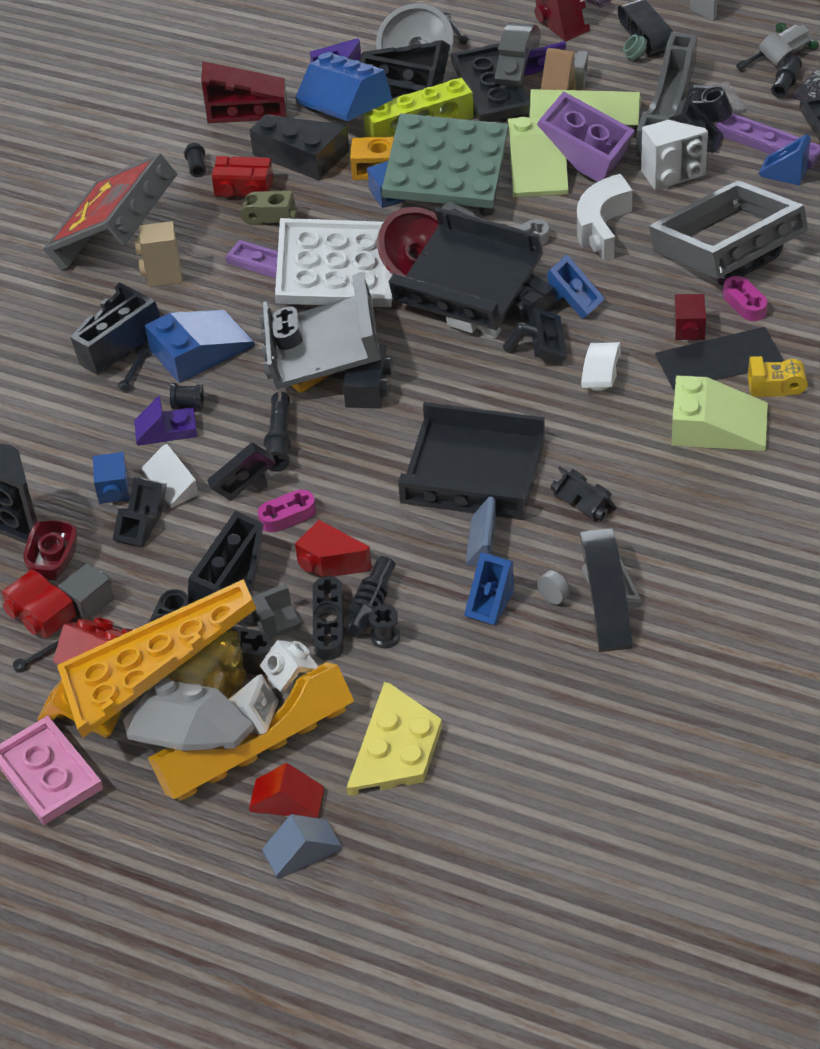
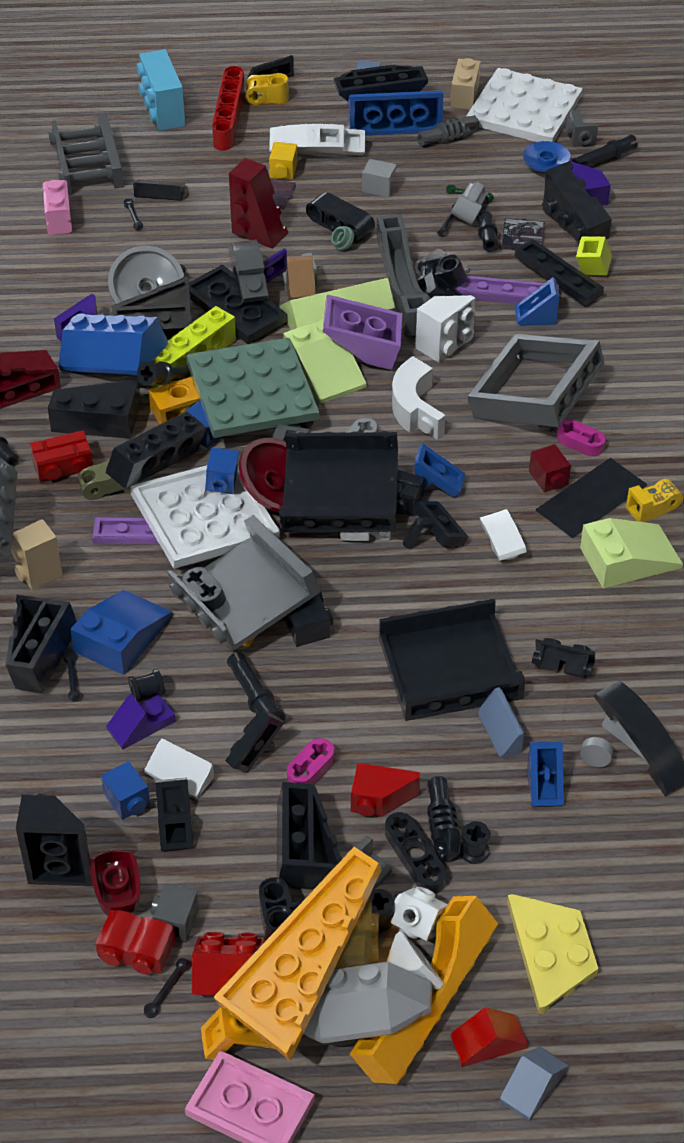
camera: 30 degrees left, 0 degrees up
none -> black brick [105,411,207,489]
none -> black pin [137,361,192,386]
none -> blue brick [205,447,239,494]

